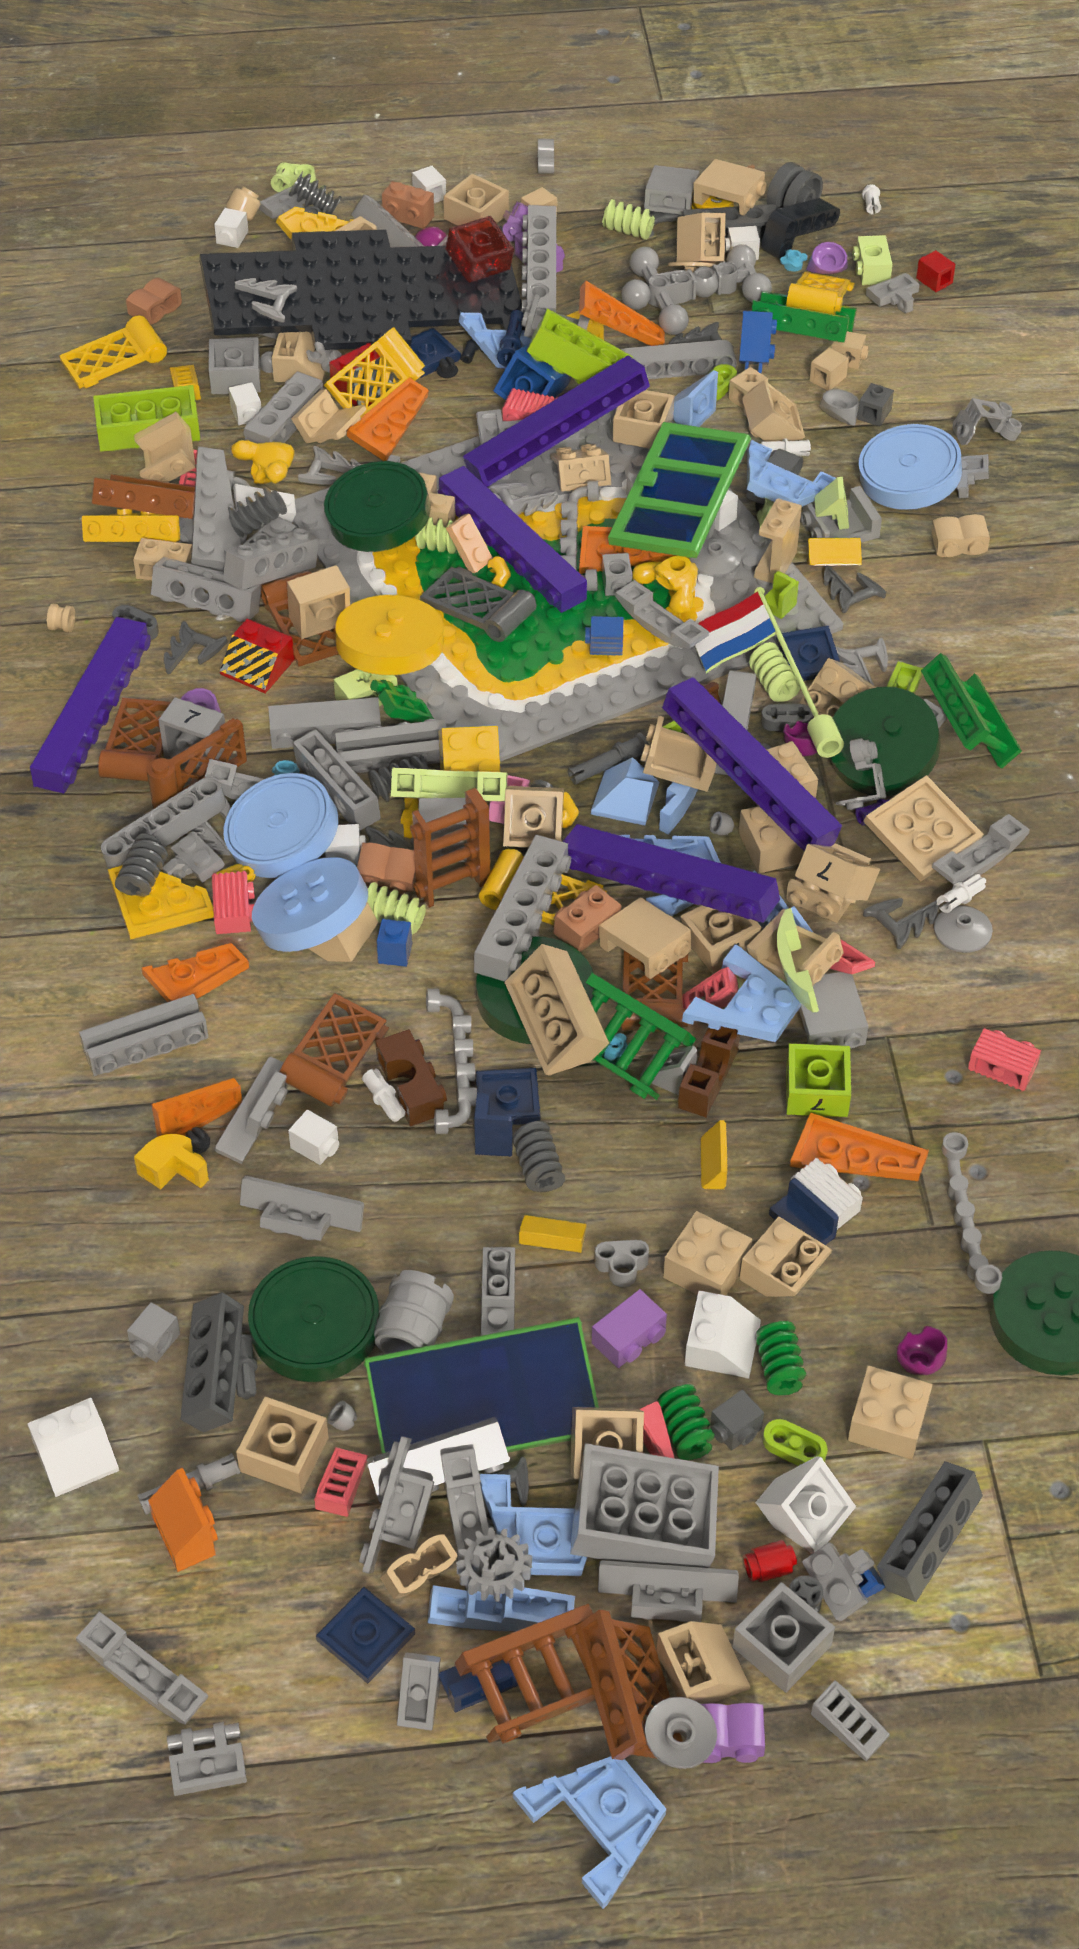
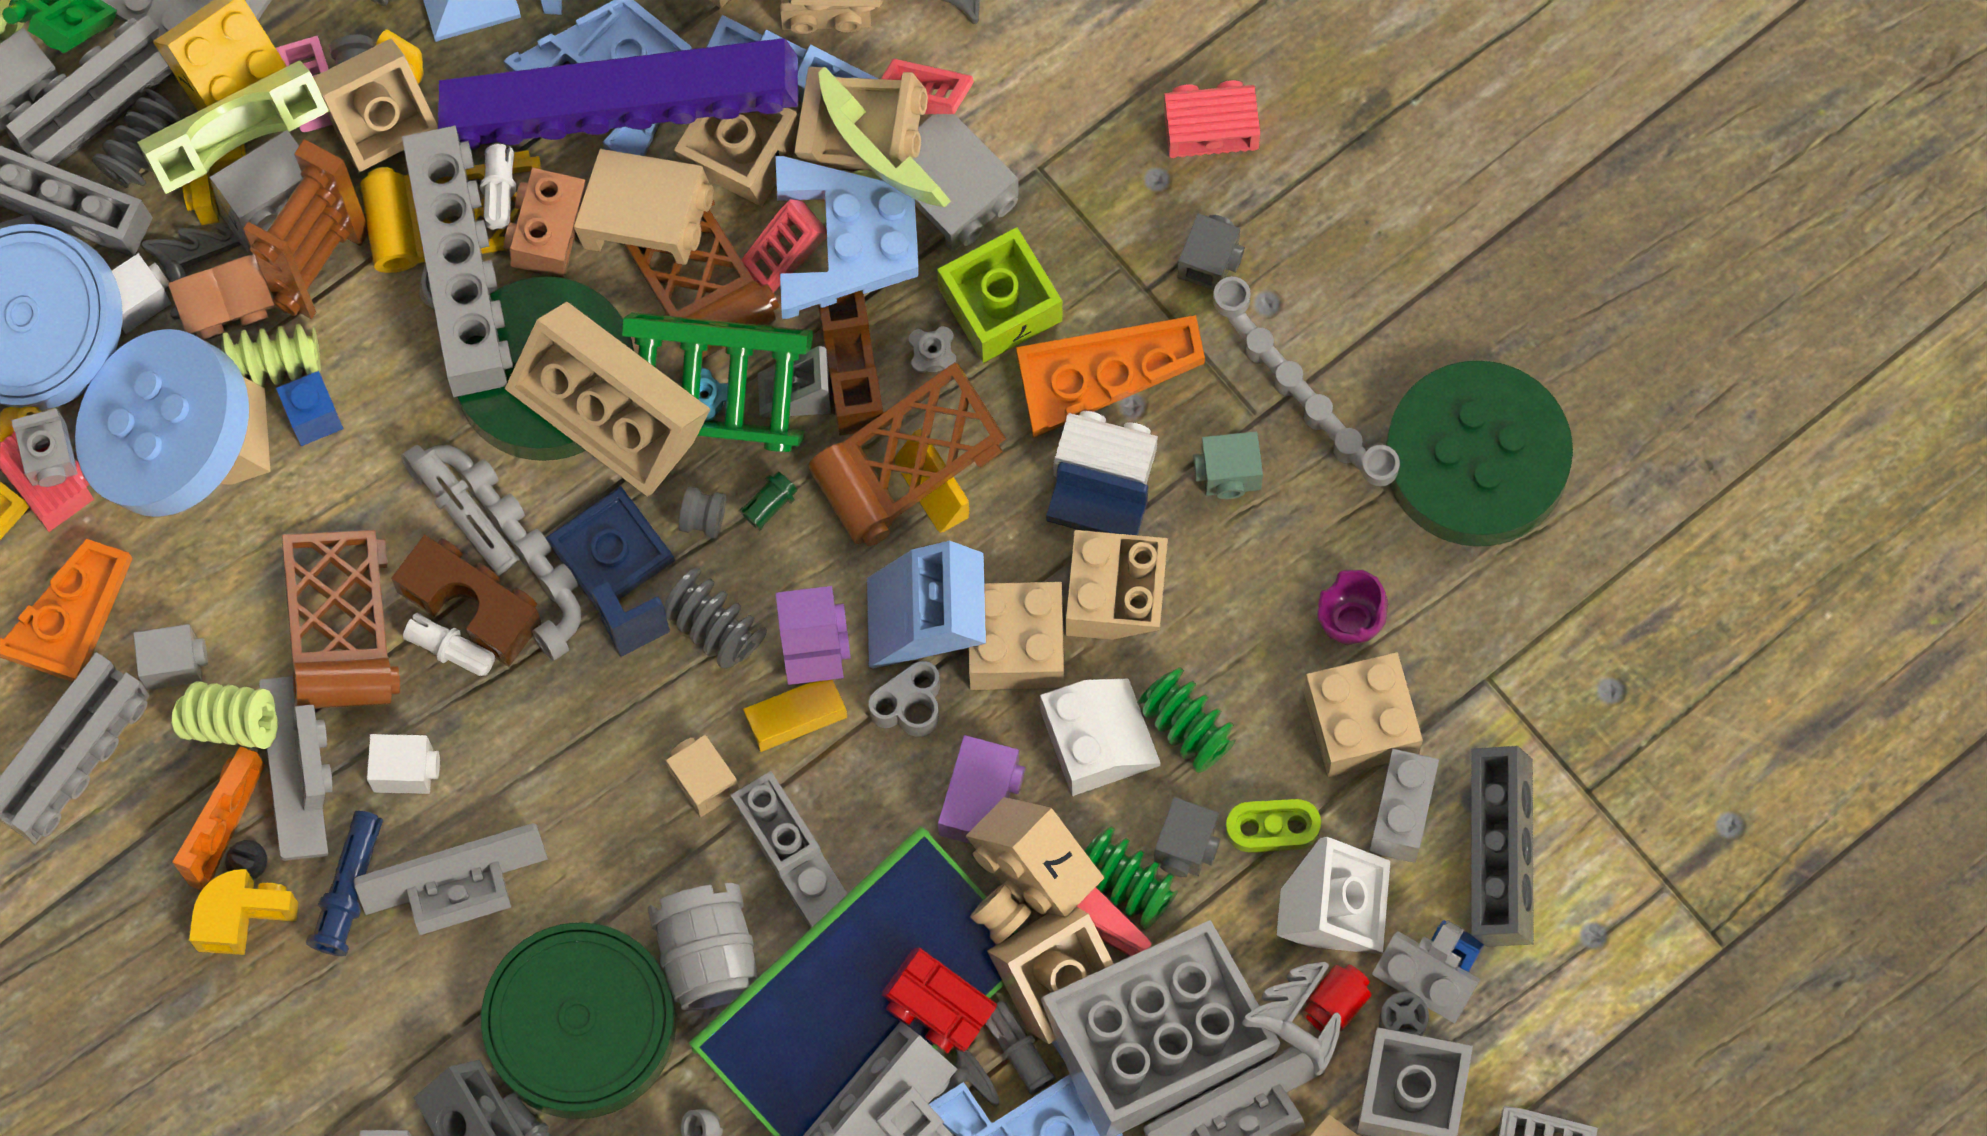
camera: 30 degrees left, 20 degrees up
none -> light grey brick [11,408,78,487]
none -> light grey brick [134,624,208,690]
none -> yellowish green piece [171,681,278,749]
none -> dark blue pin [306,810,383,956]
none -> light grey pin [411,449,520,576]
none -> white axle [480,144,516,230]
none -> tan brick [666,735,739,818]
none -> dark grey wheel [679,486,726,539]
none -> dark green pin [739,471,798,531]
none -> medium lavender piece [776,586,851,685]
none -> dark orange piece [808,362,1006,547]
none -> light blue slope [867,541,986,669]
none -> red brick [881,948,998,1054]
none -> light grey plate [909,326,956,373]
none -> tan brick [966,797,1104,918]
none -> tan wheel [970,884,1031,945]
none -> dark grey axle [986,1001,1056,1095]
none -> dark grey brick [1177,213,1245,291]
none -> sand green brick [1193,431,1263,499]
none -> light grey piece [1242,962,1341,1075]
none -> light grey brick [1369,749,1439,863]

